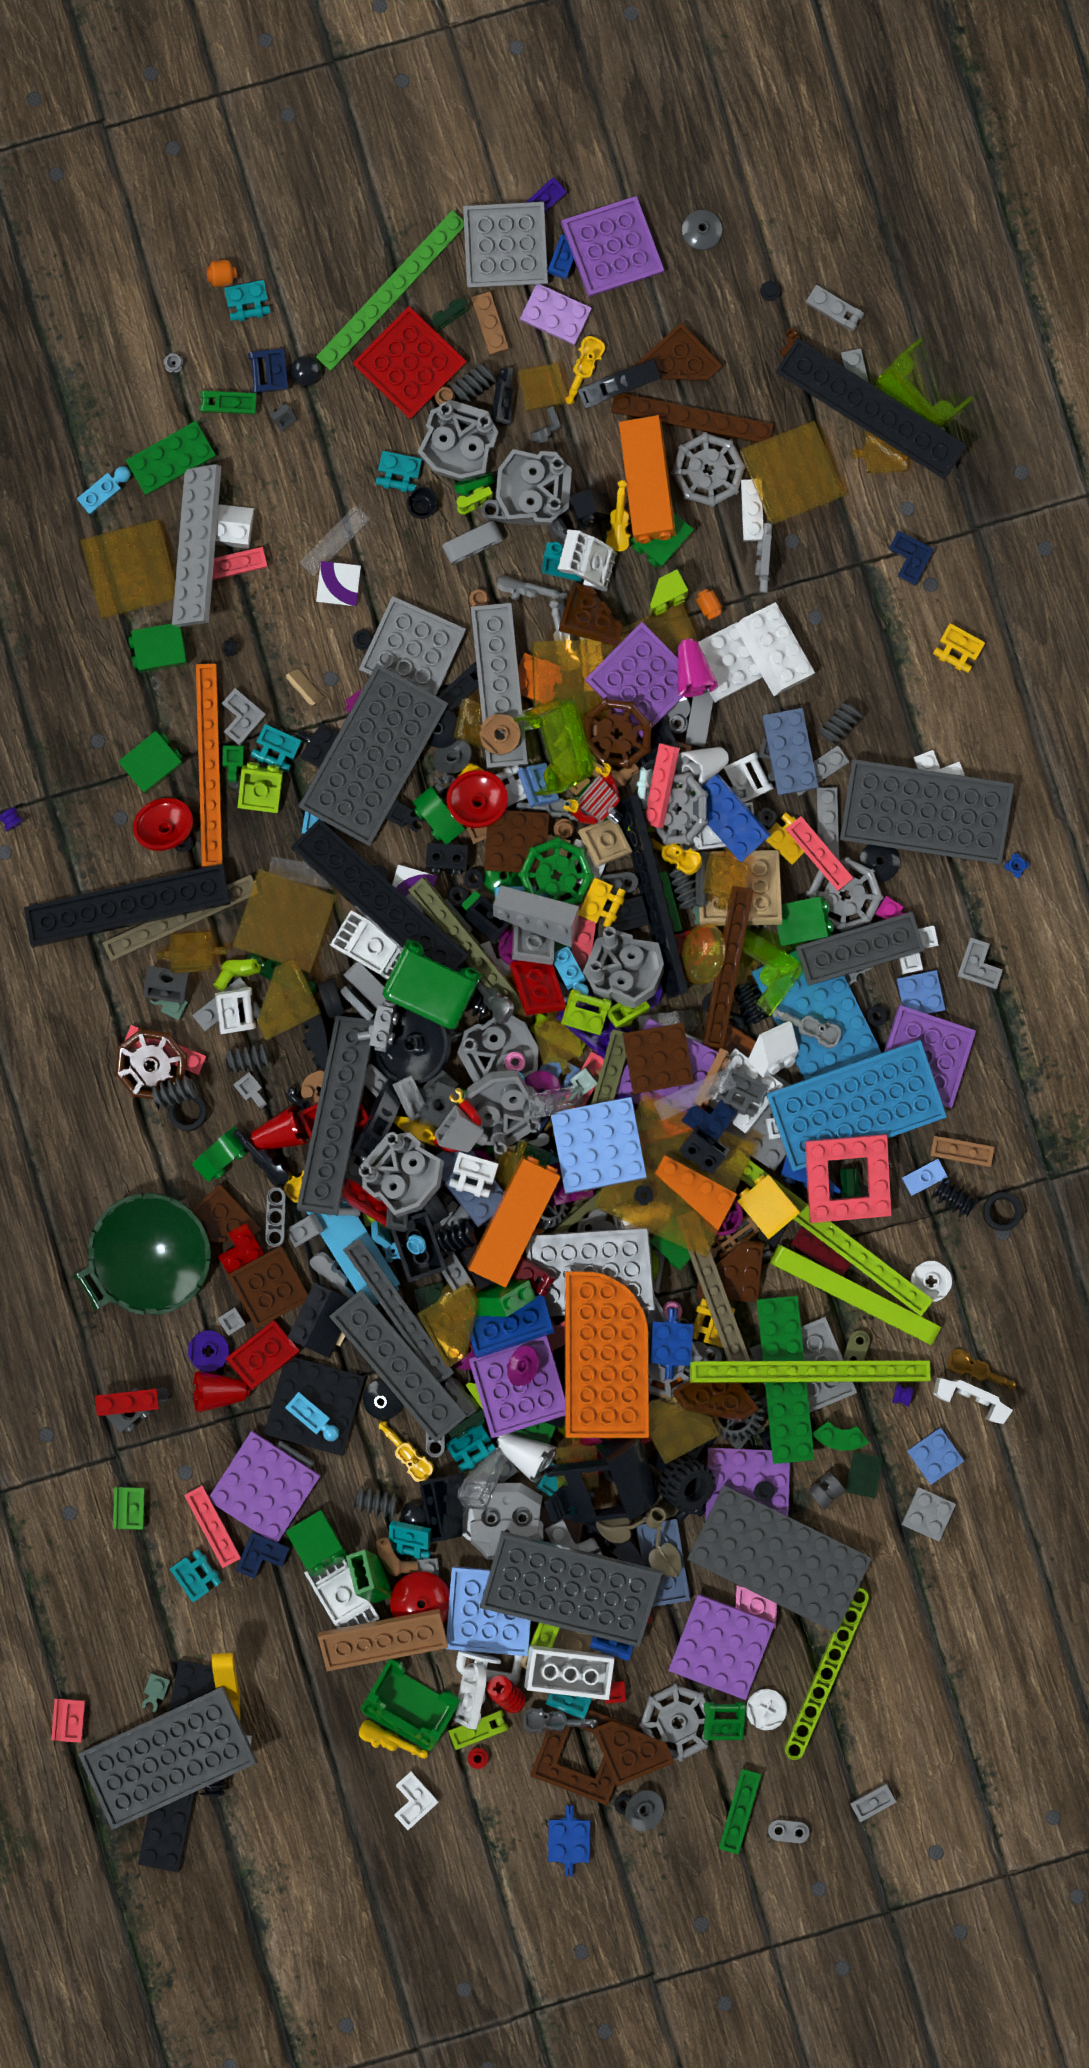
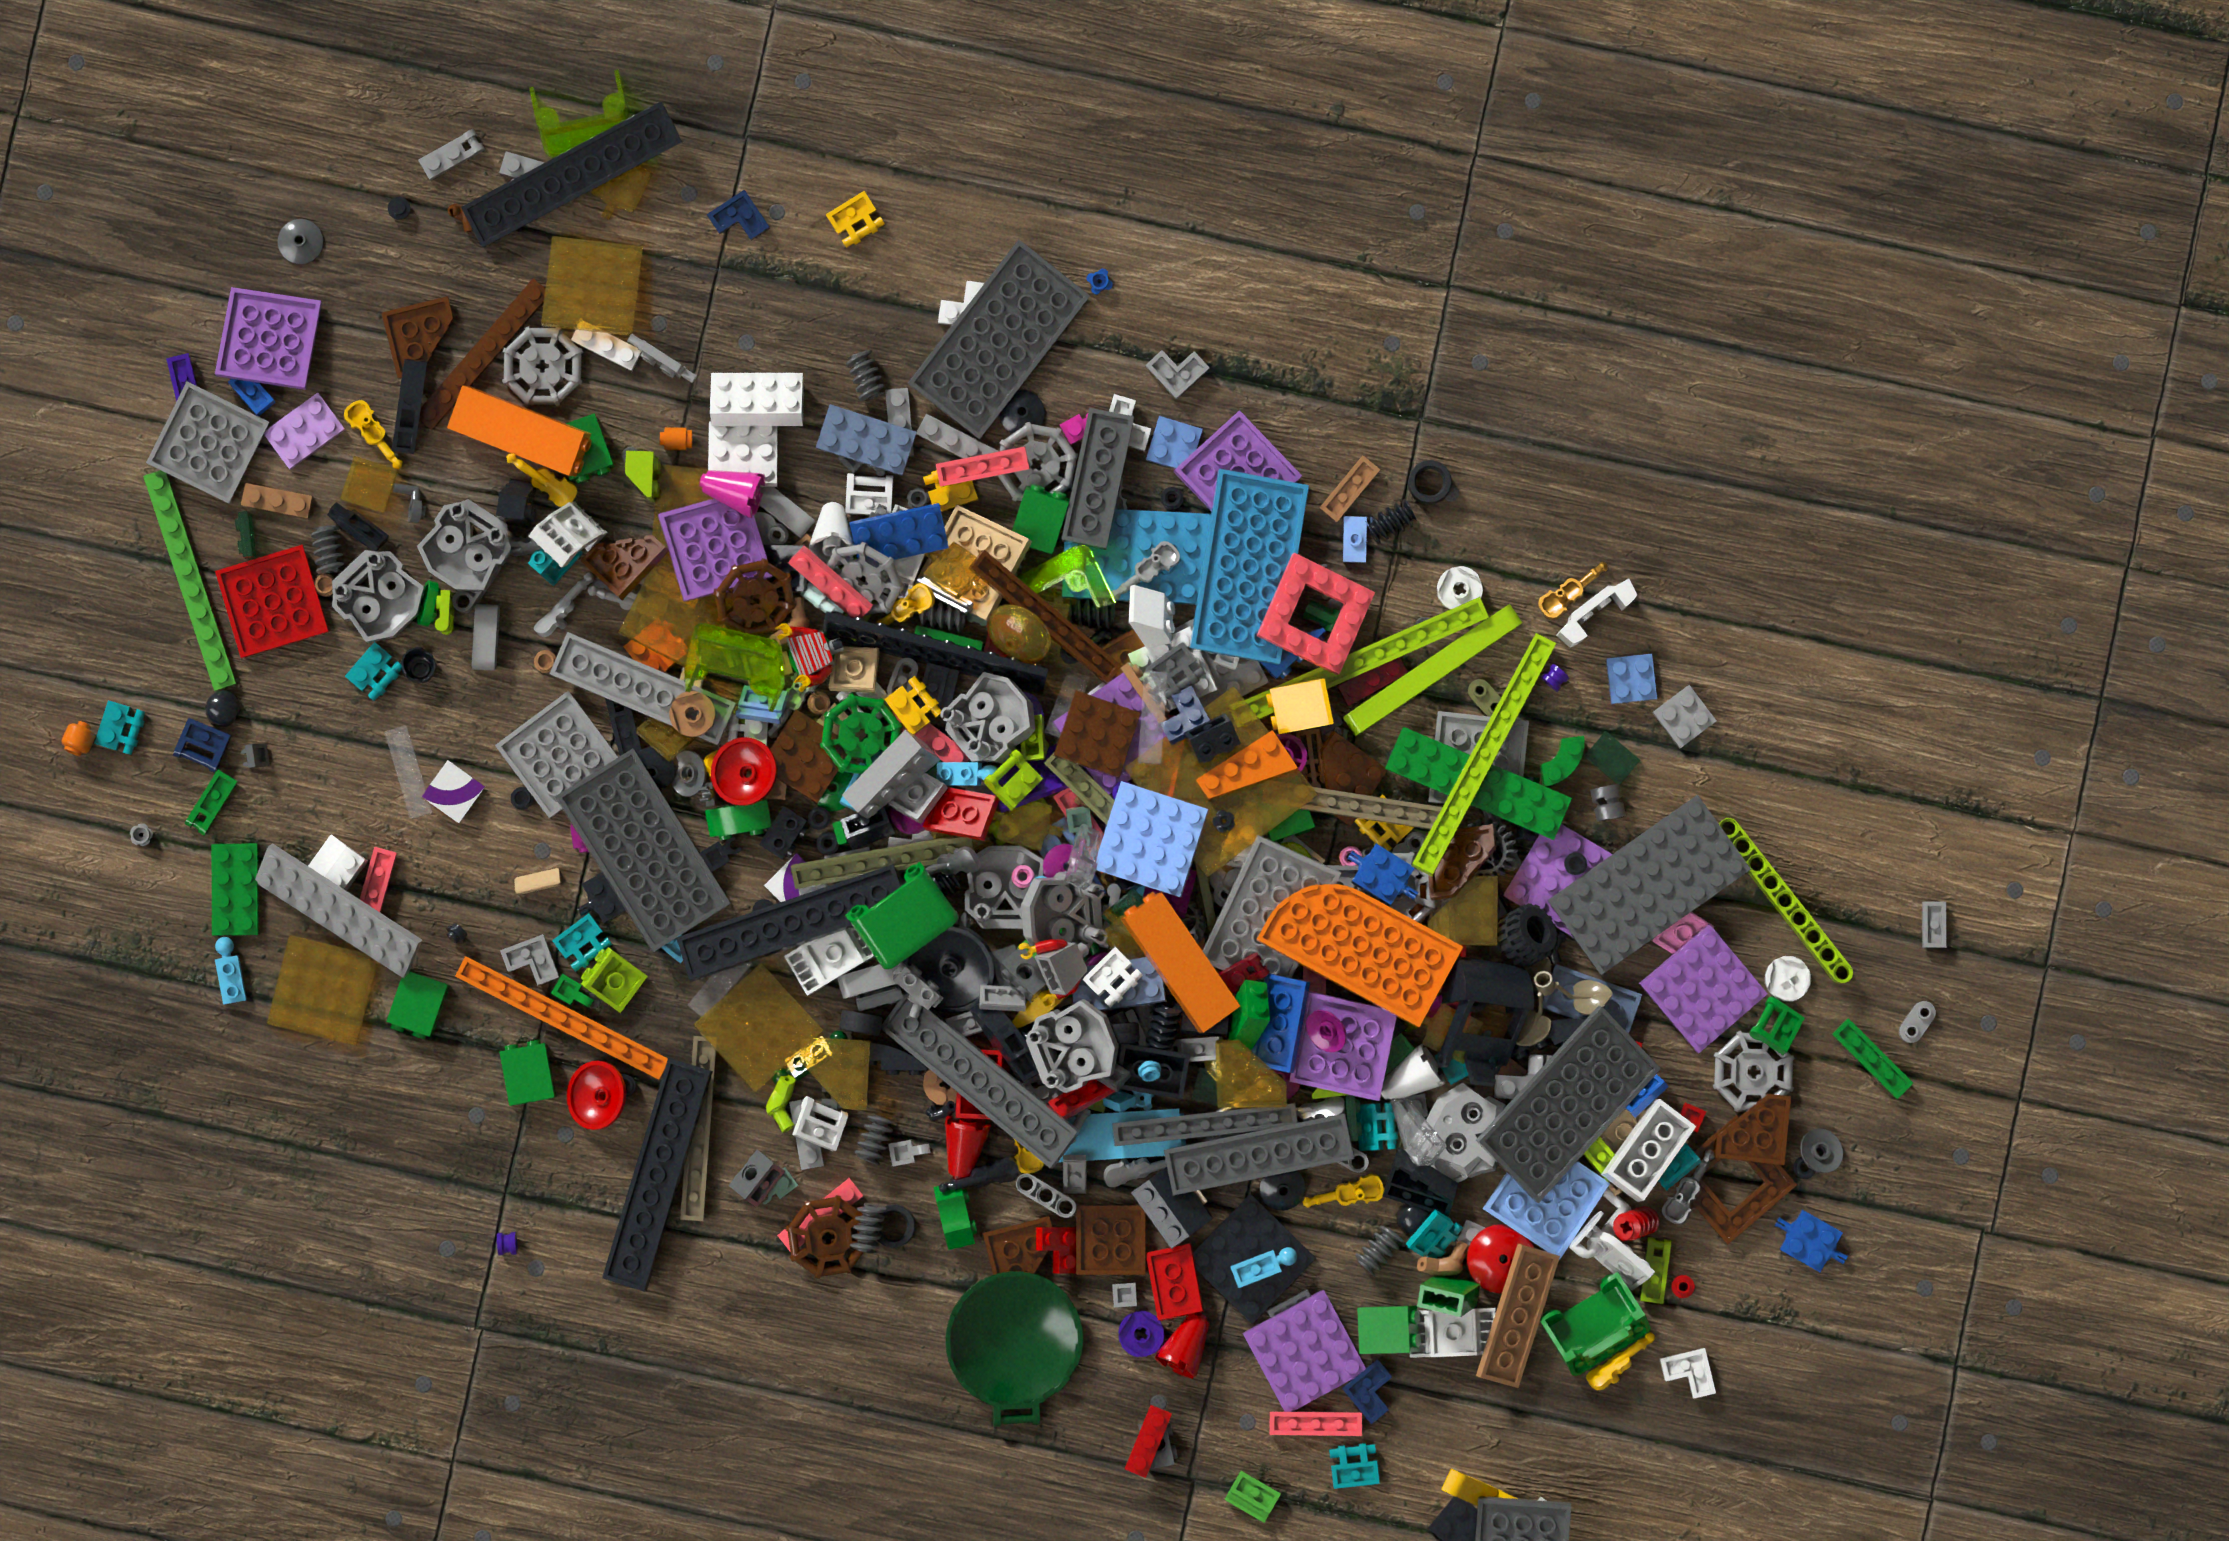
camera: 60 degrees left, 0 degrees up
clear yellow plate [156,932,227,973] -> none

